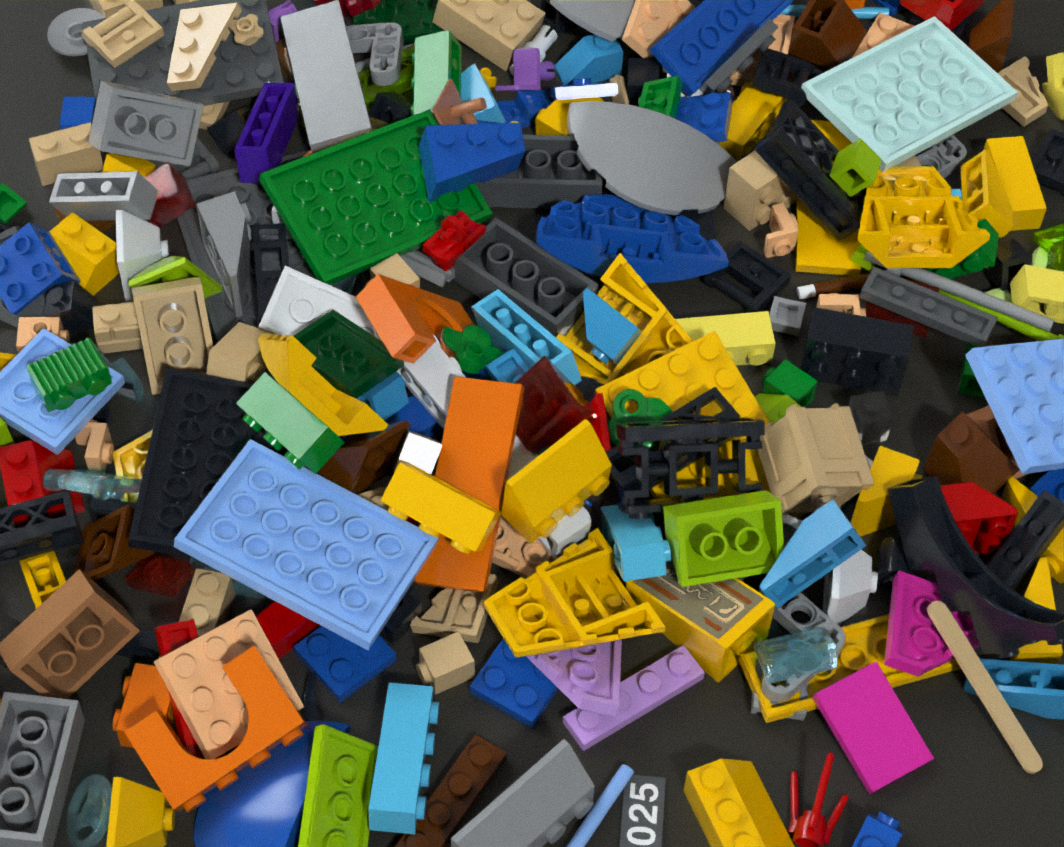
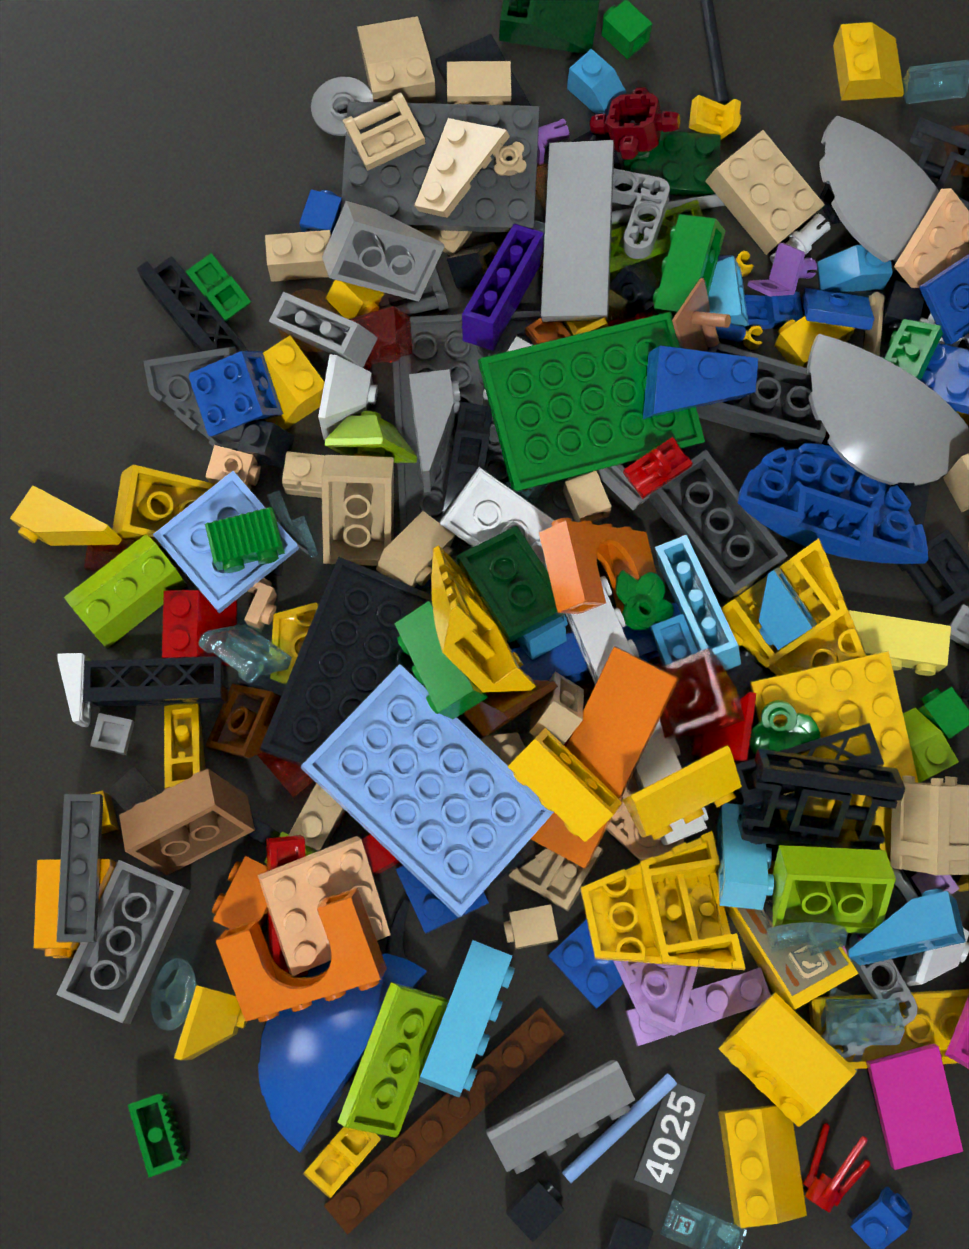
camera: 15 degrees right, 20 degrees up
none -> yellow slope [718,992,857,1127]
none -> clear light blue slope [766,922,848,956]

